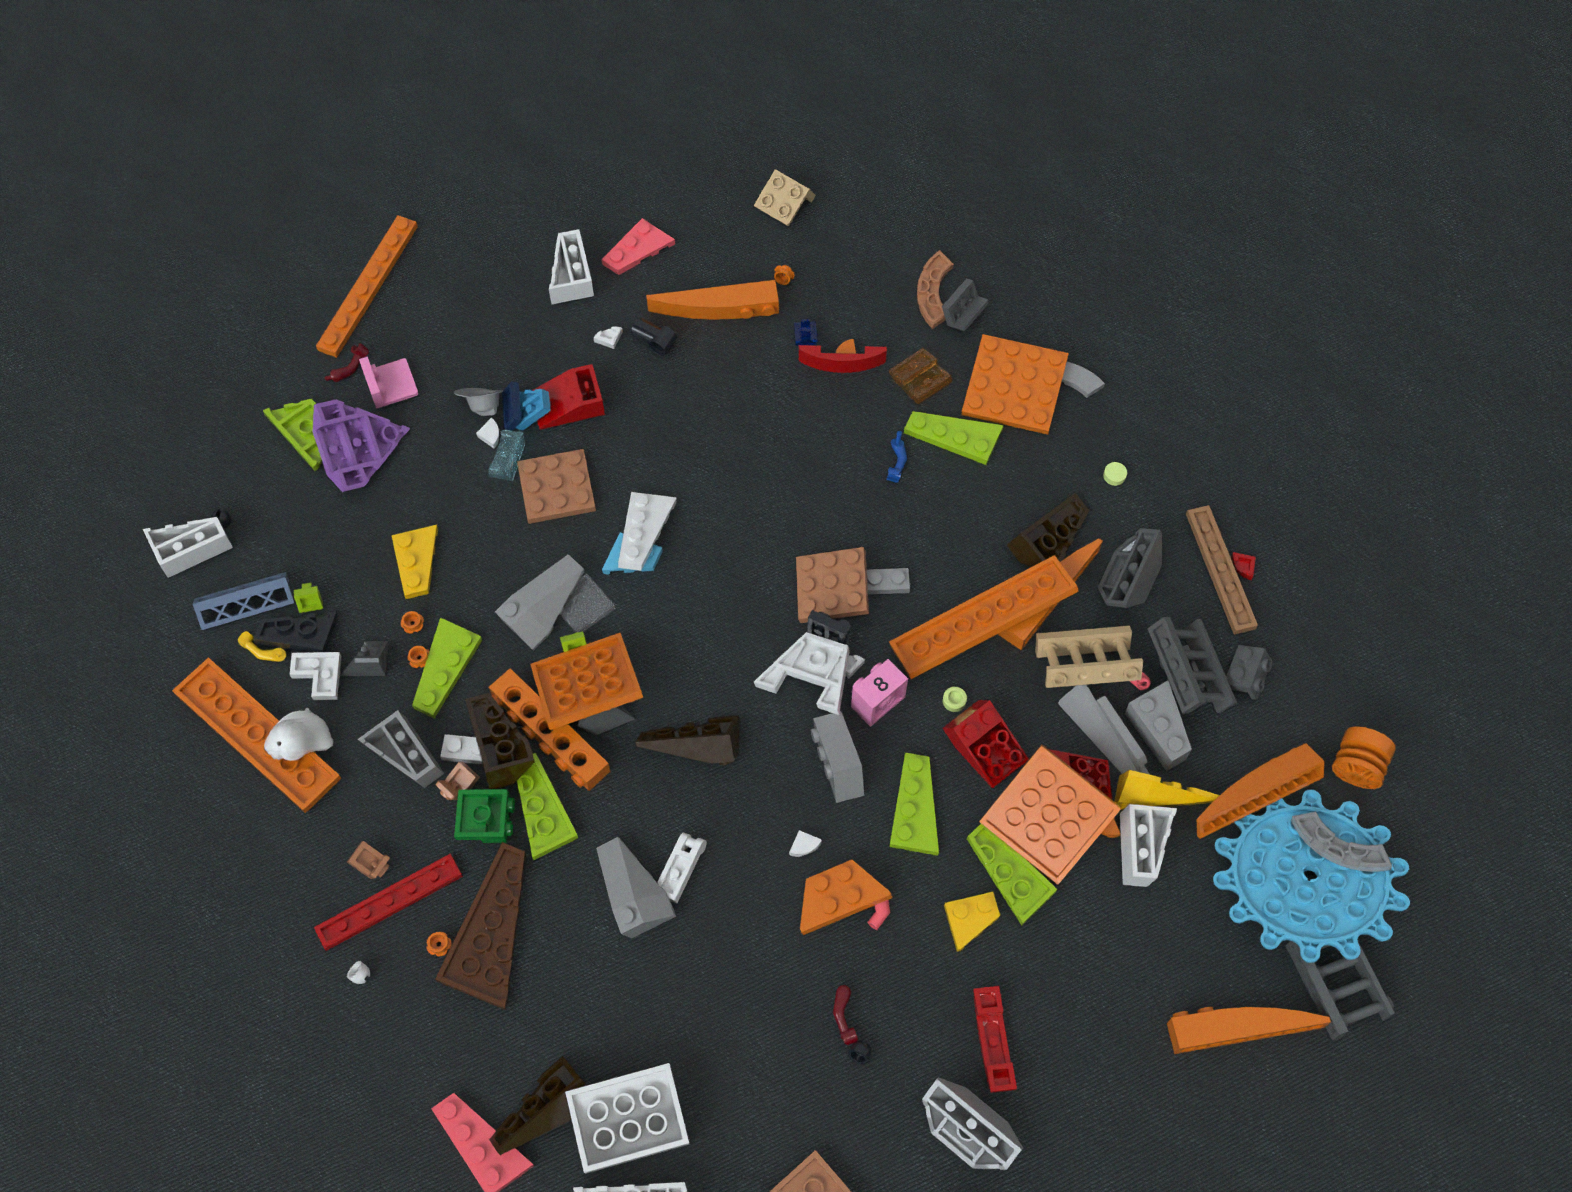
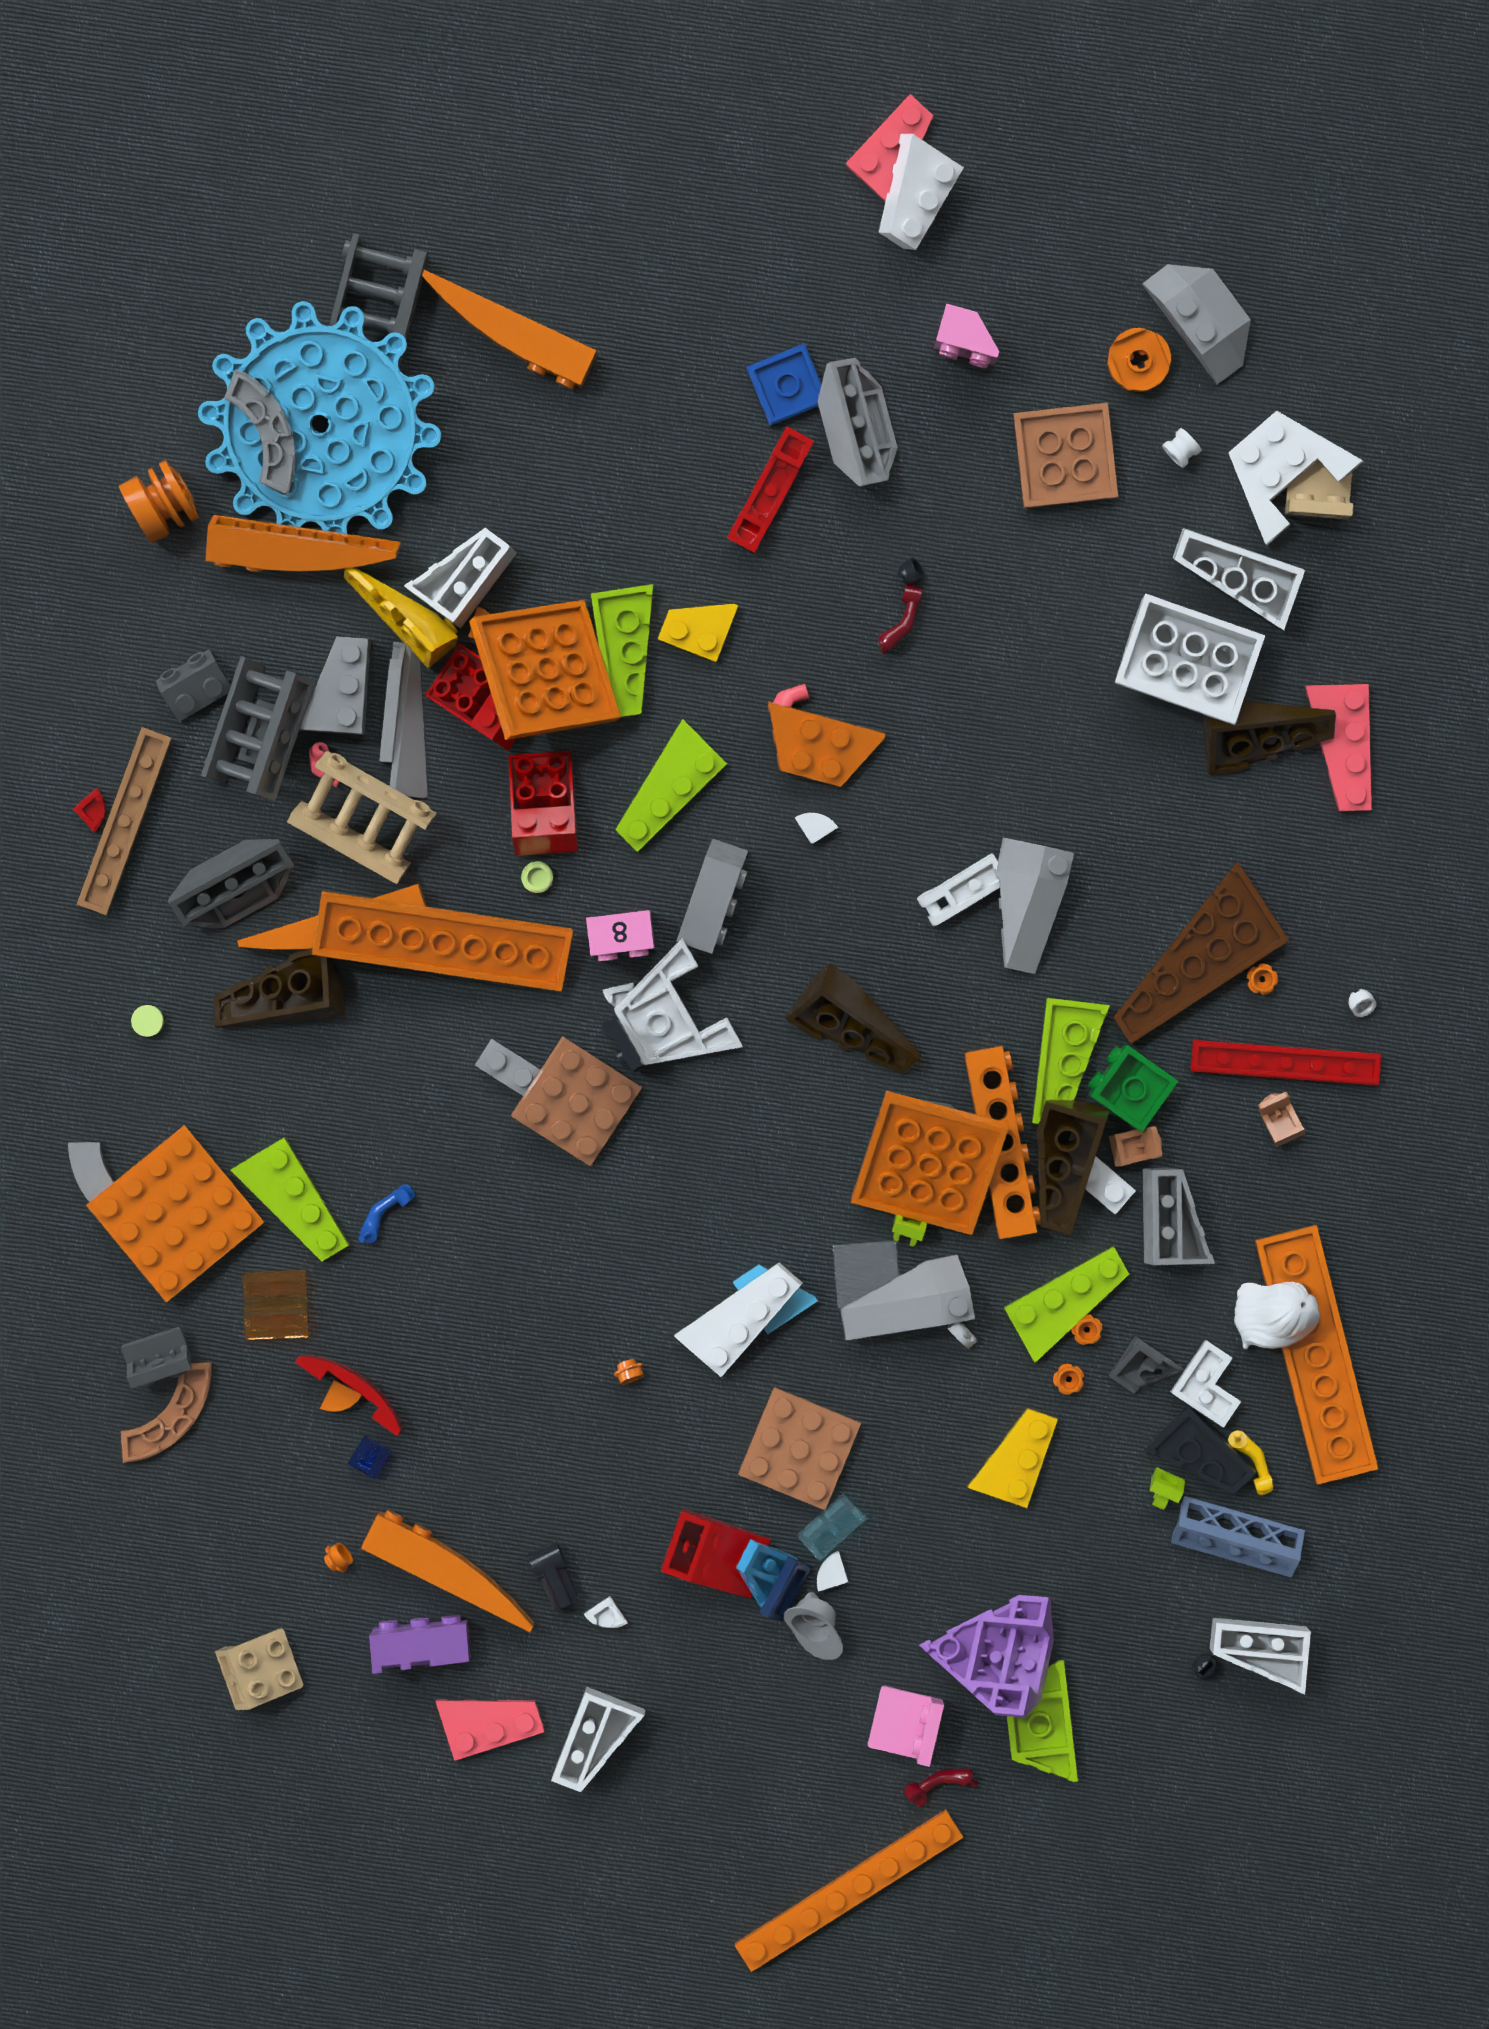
camera: 140 degrees left, 25 degrees up
none -> medium lavender wedge [369,1615,471,1674]
none -> orange plate [614,1359,644,1385]
none -> blue tile [746,343,822,426]
none -> white tile [948,1322,977,1349]

